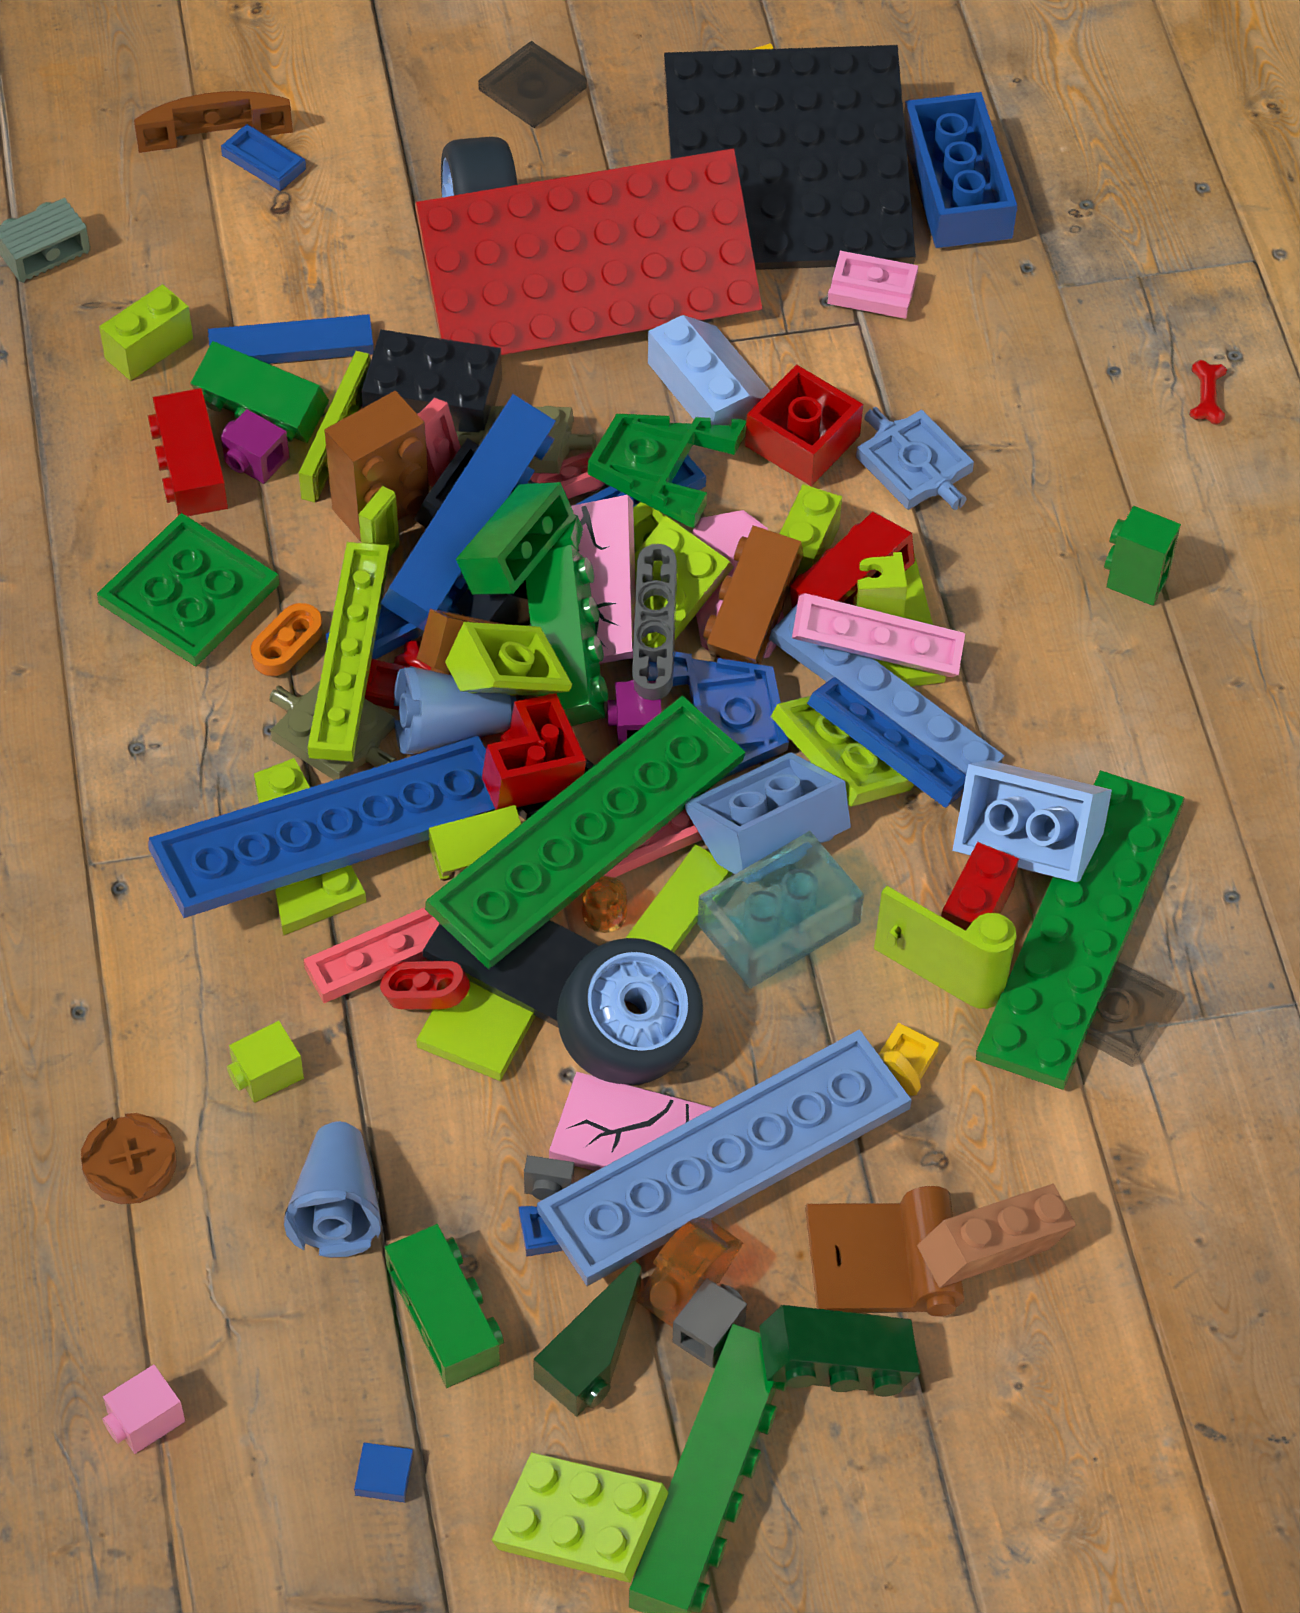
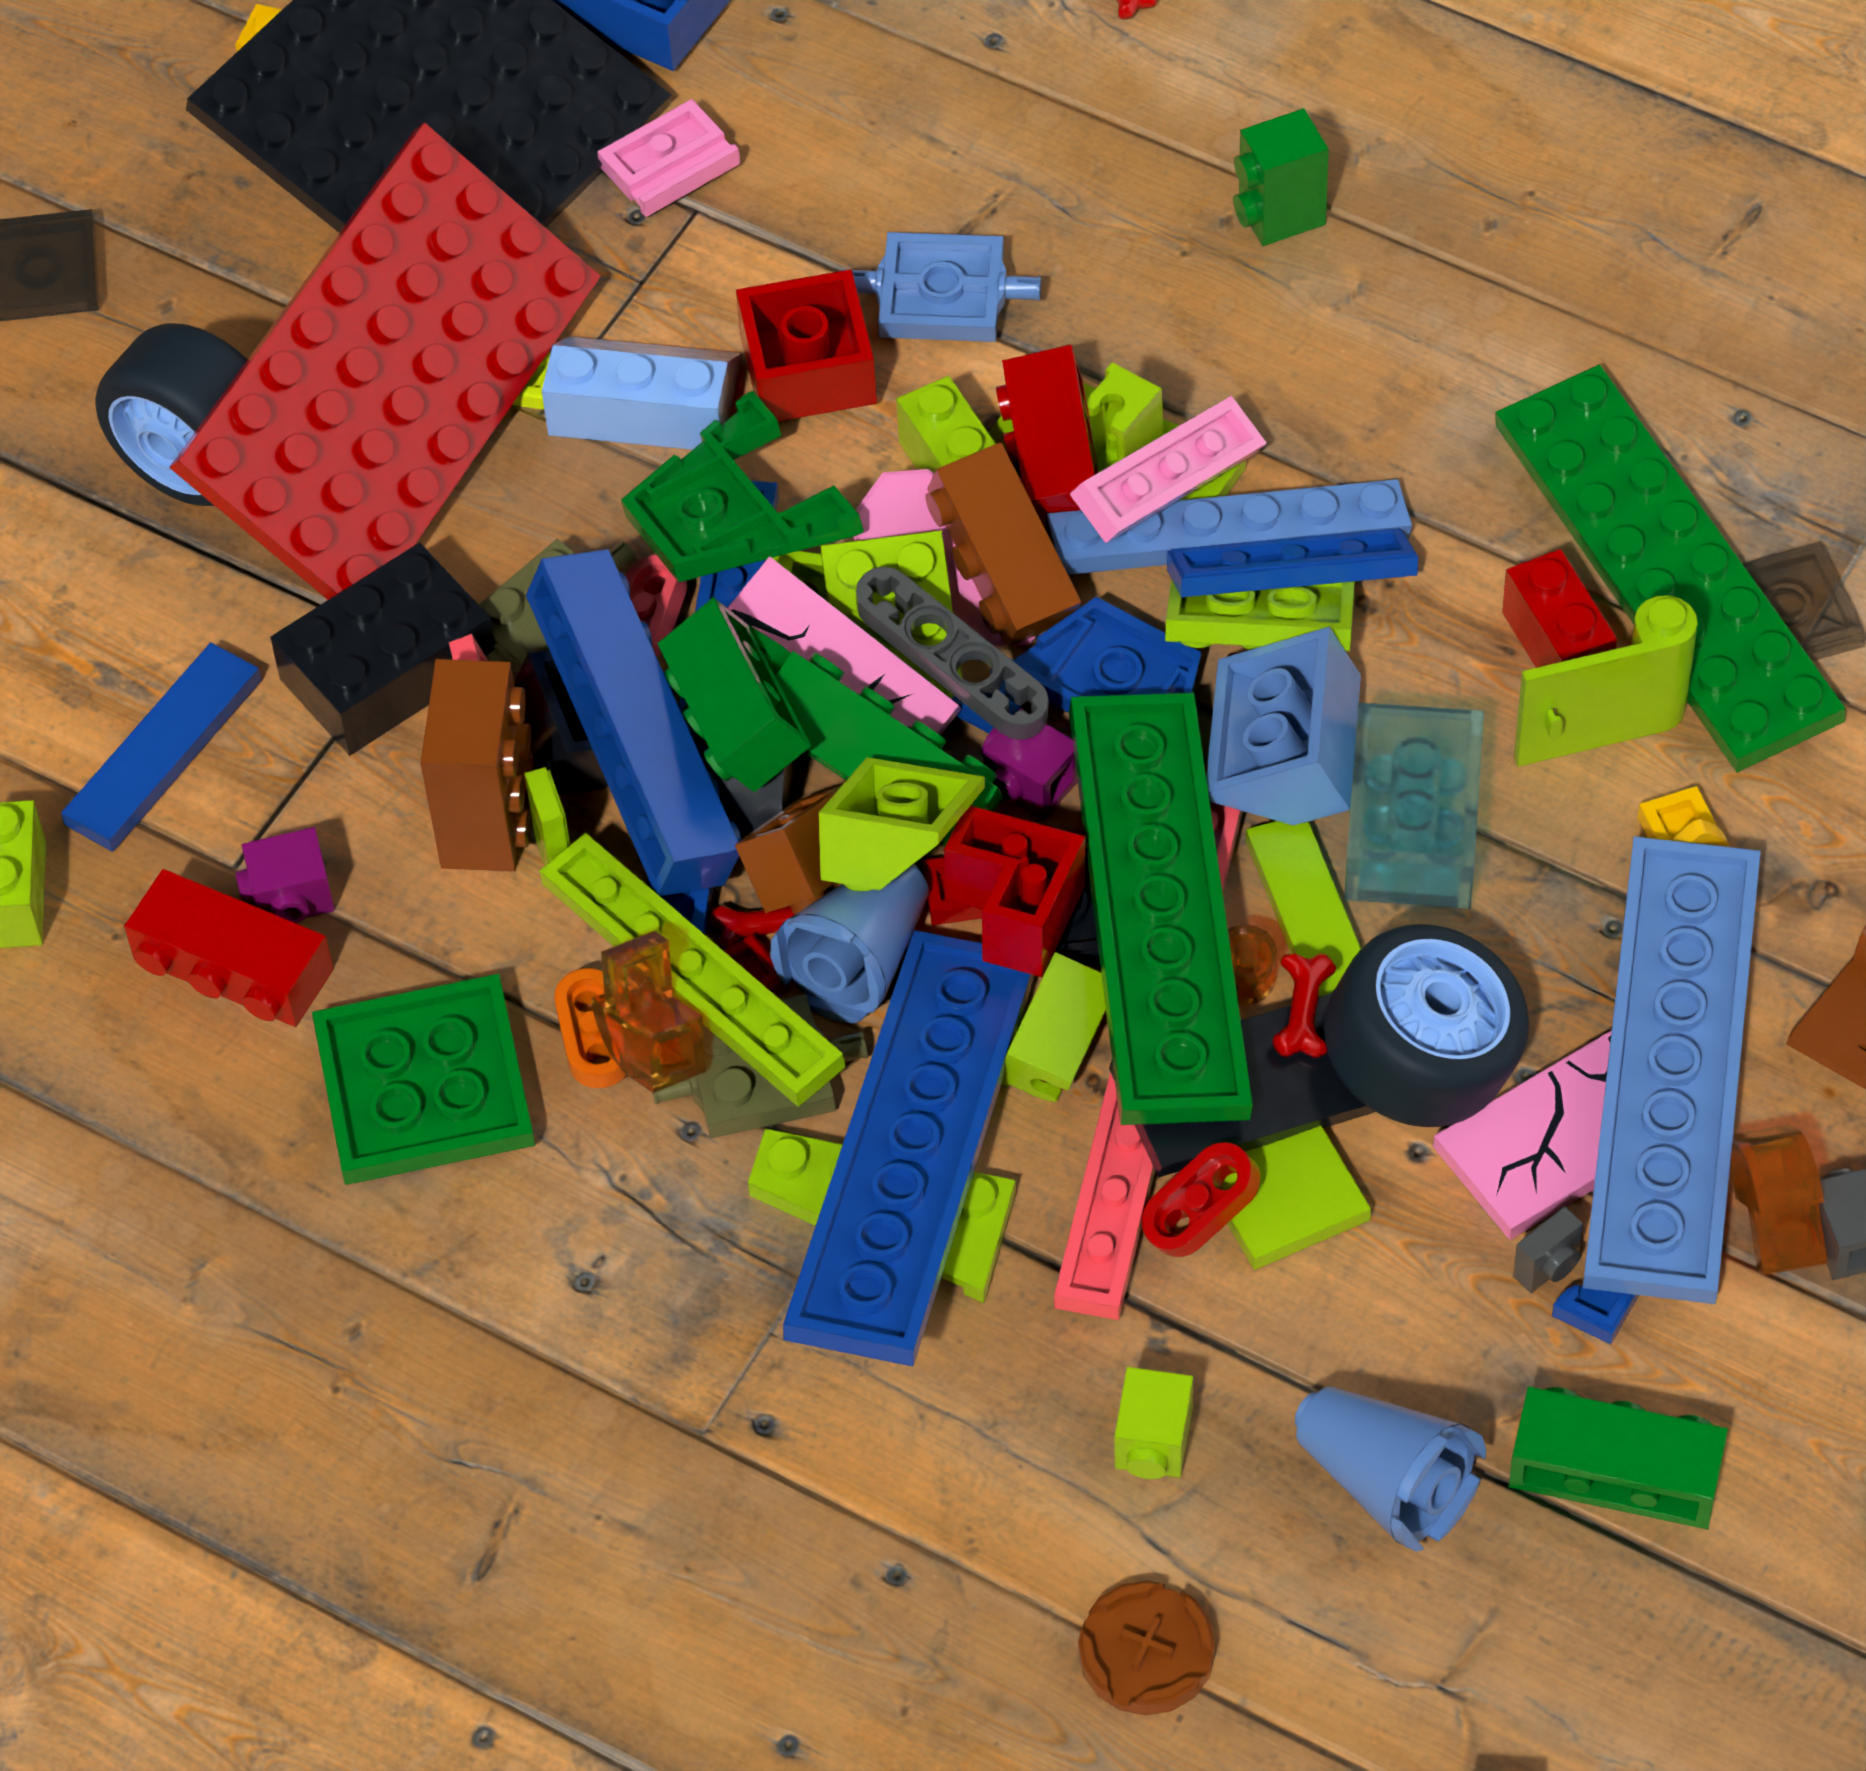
camera: 45 degrees left, 0 degrees up
green brick [190,341,329,443] -> none
lime tile [298,351,371,503] -> none
blue tile [354,1442,413,1503] -> none
dark green slope [533,1260,642,1417] -> none
light blue slope [952,760,1112,882] -> none
none -> clear orange brick [591,931,706,1093]
none -> red piece [1272,952,1336,1058]

